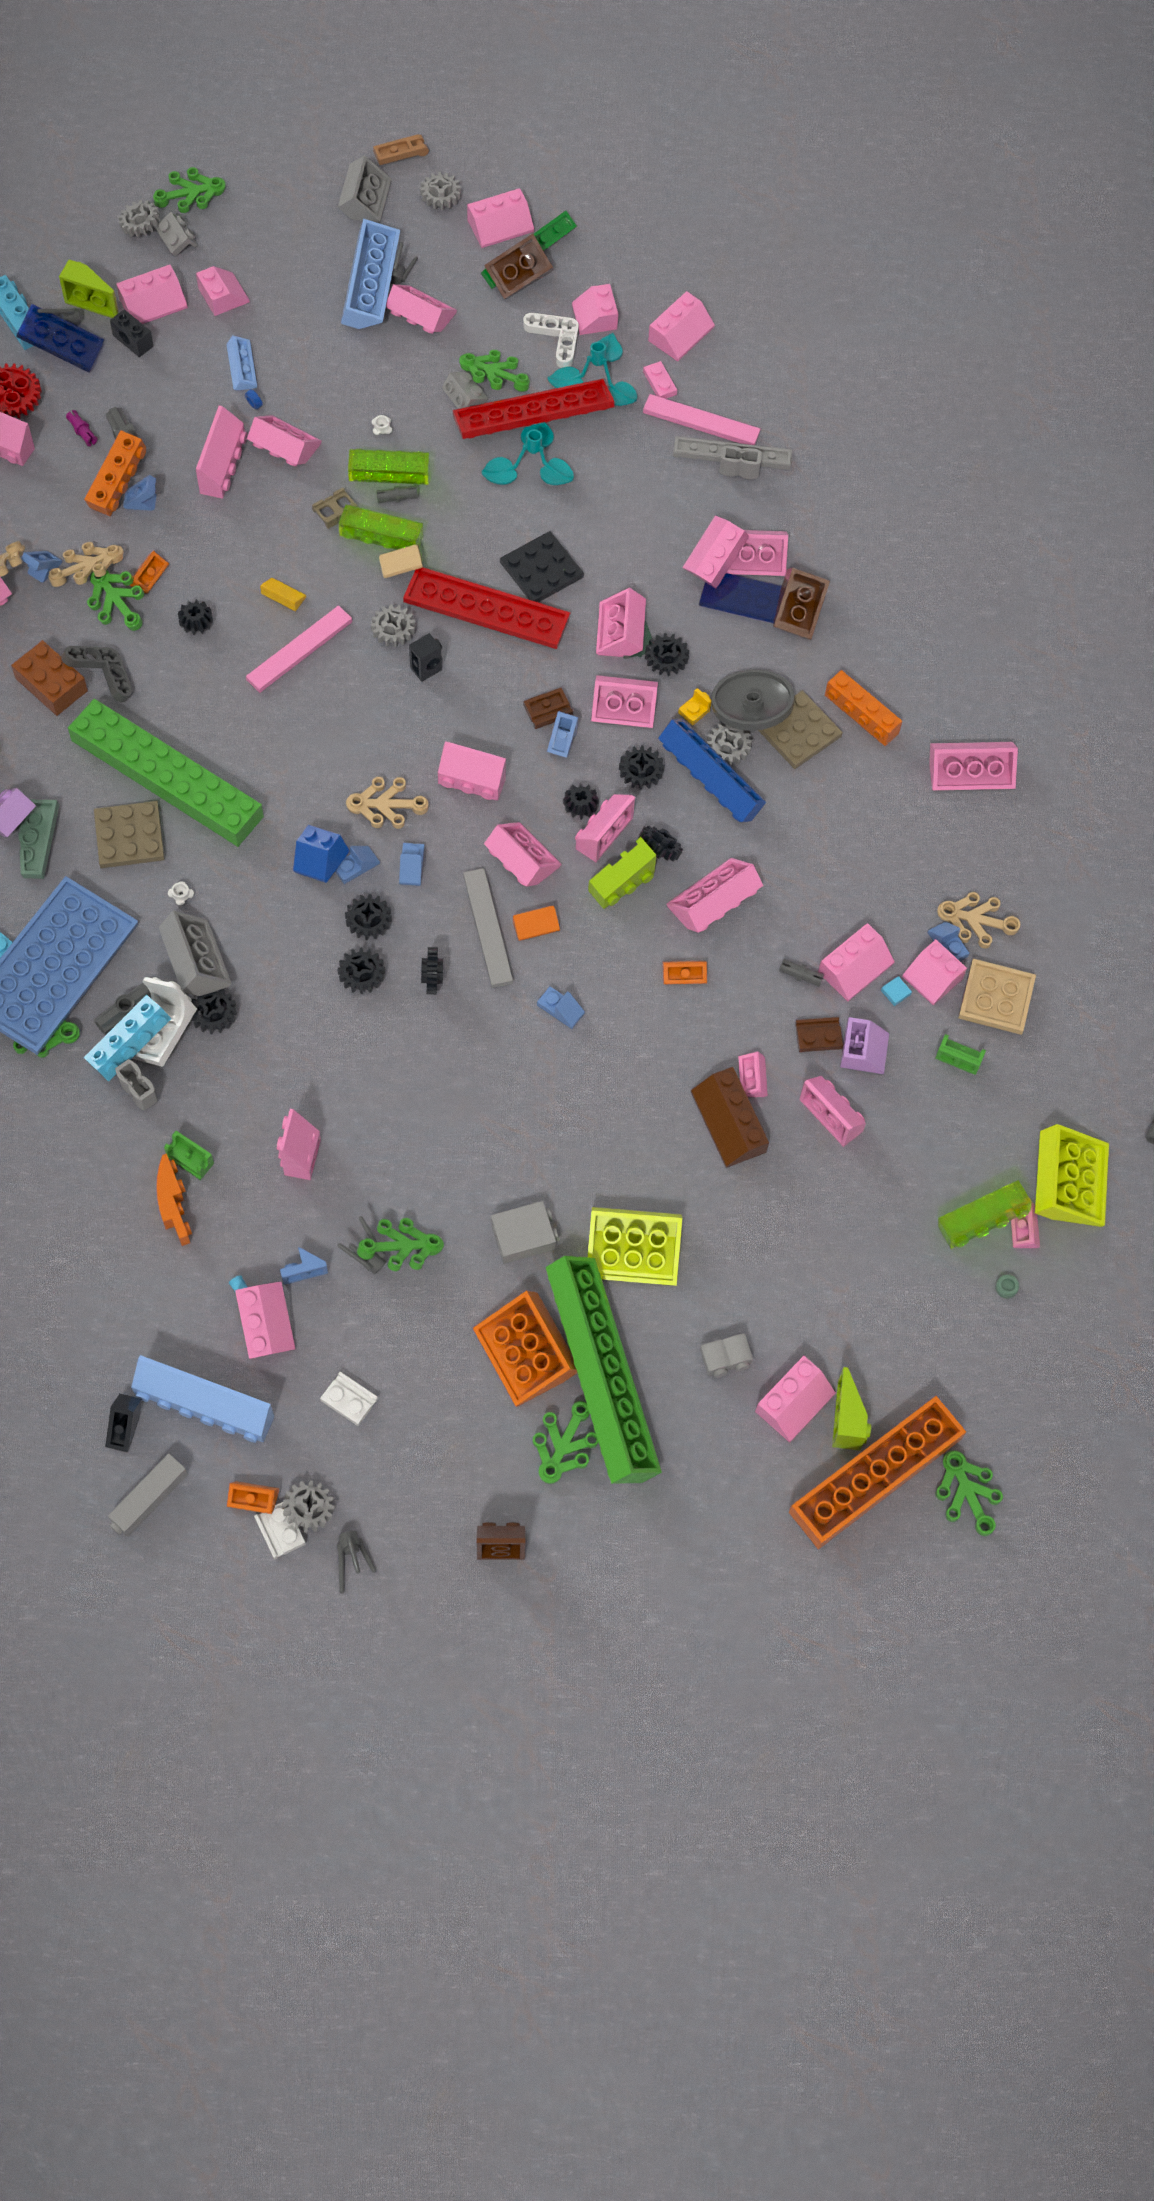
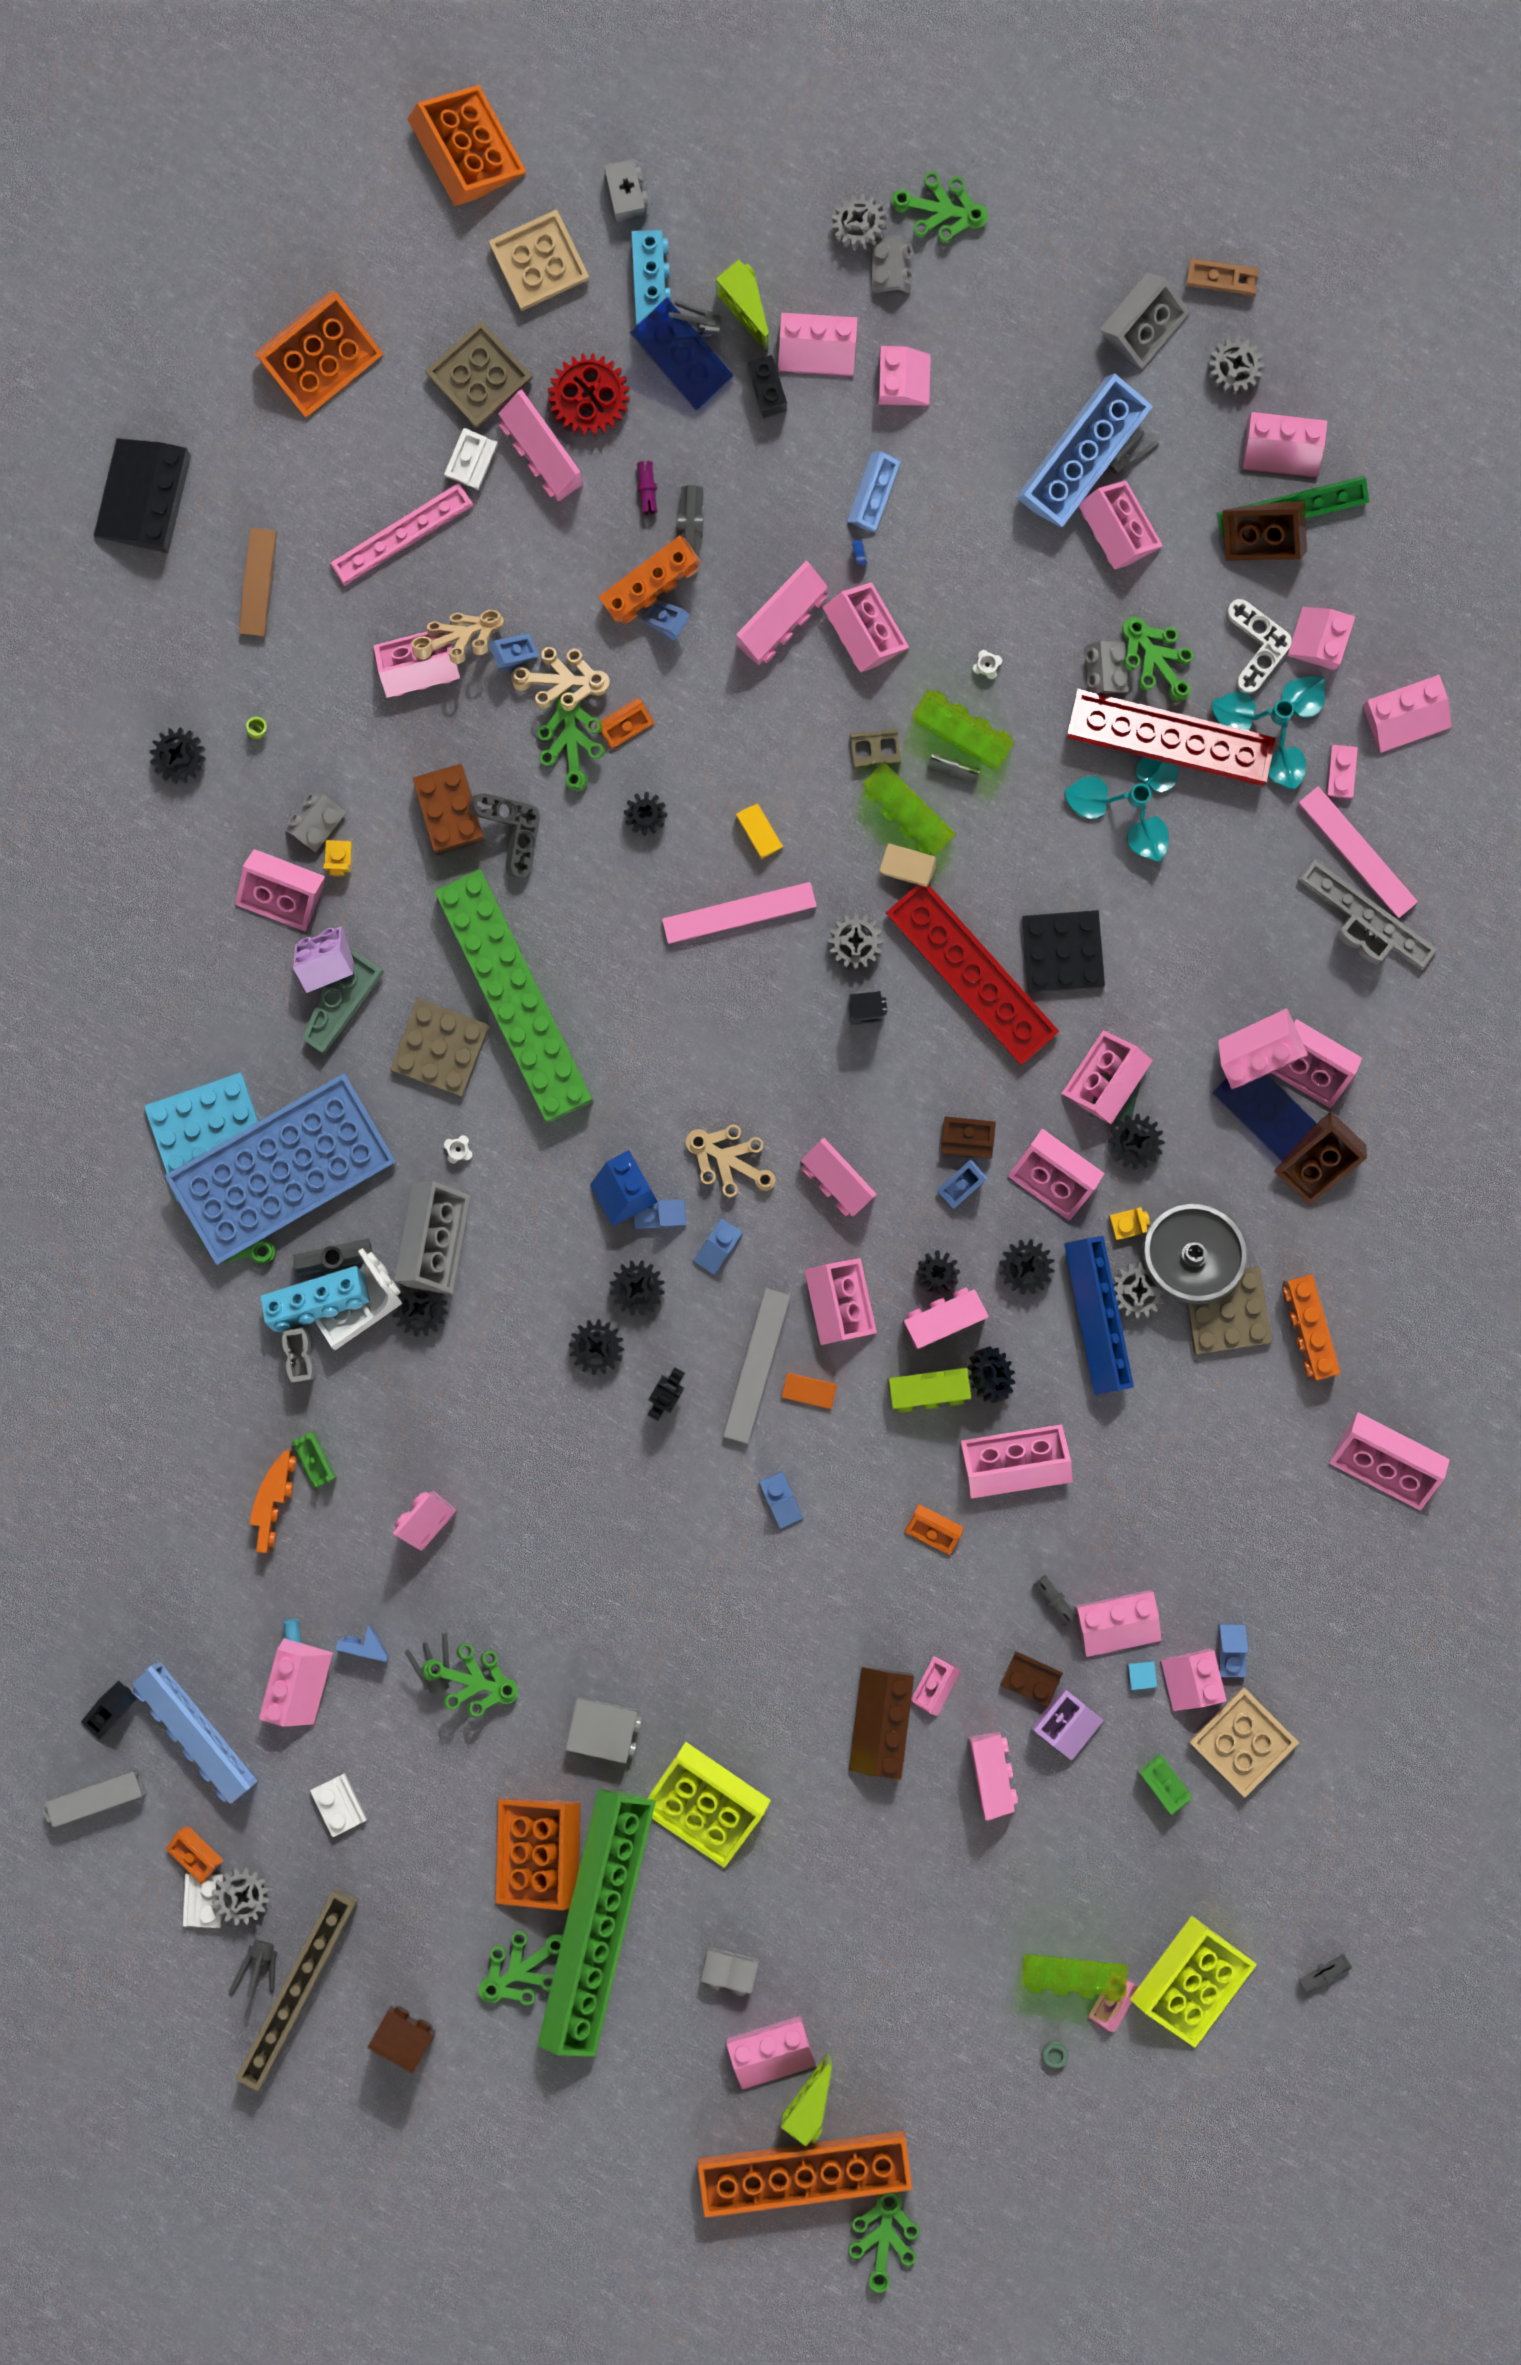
camera: 30 degrees right, 20 degrees up
tan plant [937,892,1021,949] -> none
none -> dark tan brick [235,1887,358,2091]

